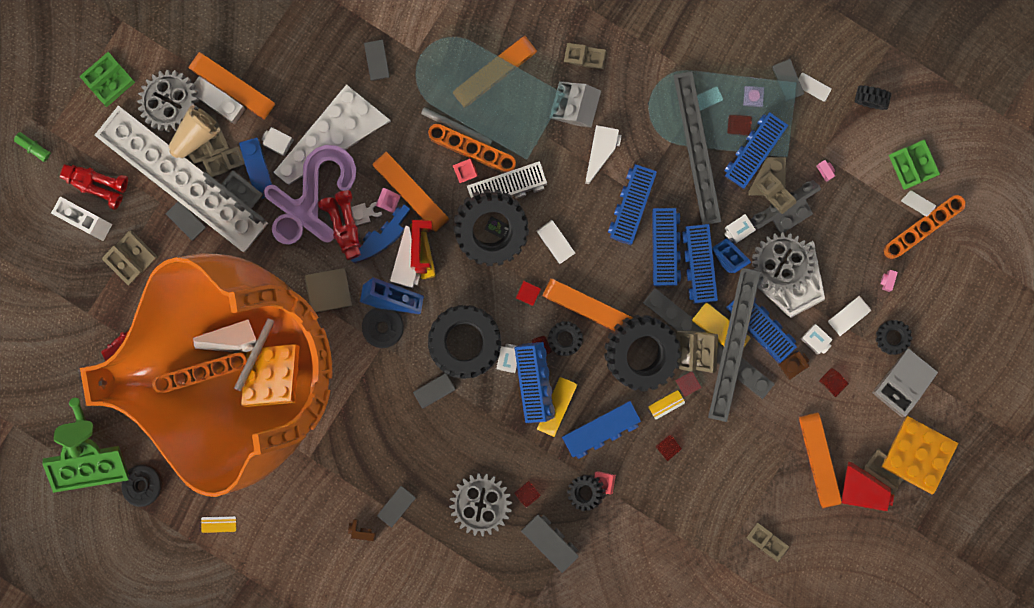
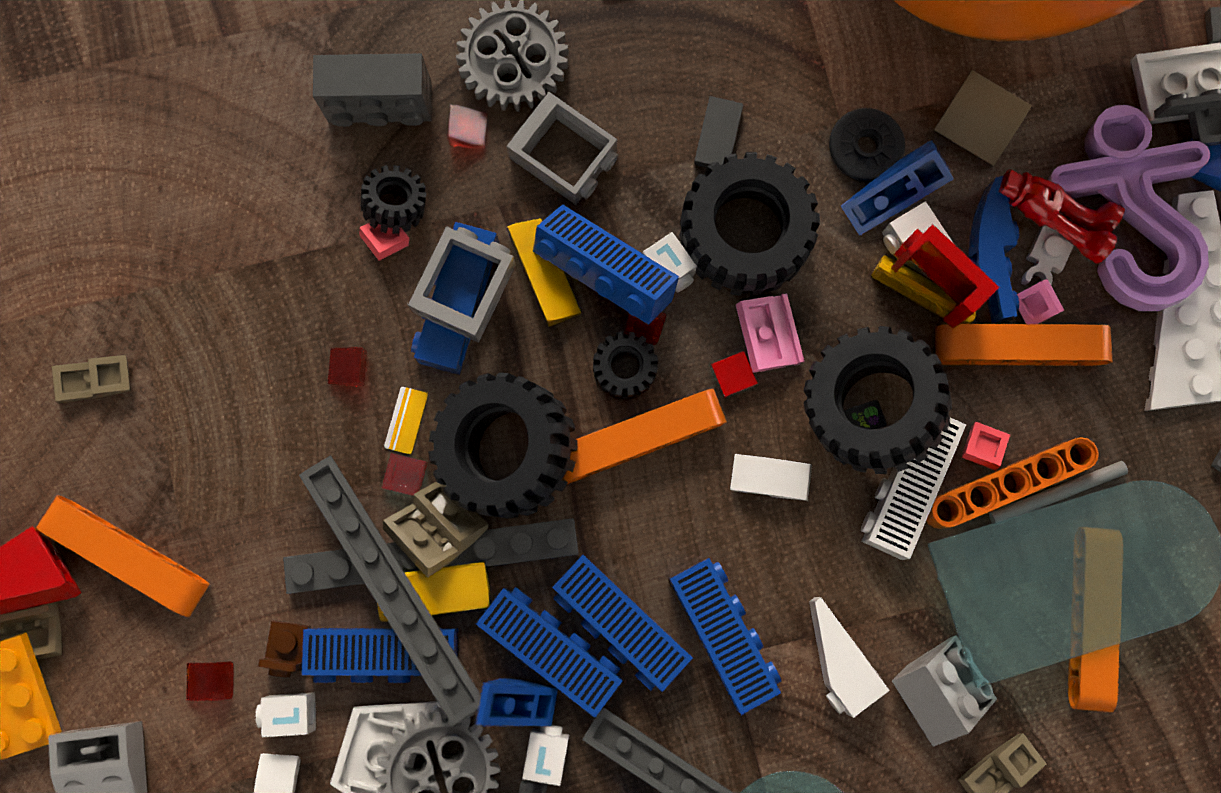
camera: 130 degrees right, 5 degrees down
none -> light grey window [408,226,516,343]
none -> light grey window [507,92,619,205]
none -> bright pink plate [736,294,805,373]

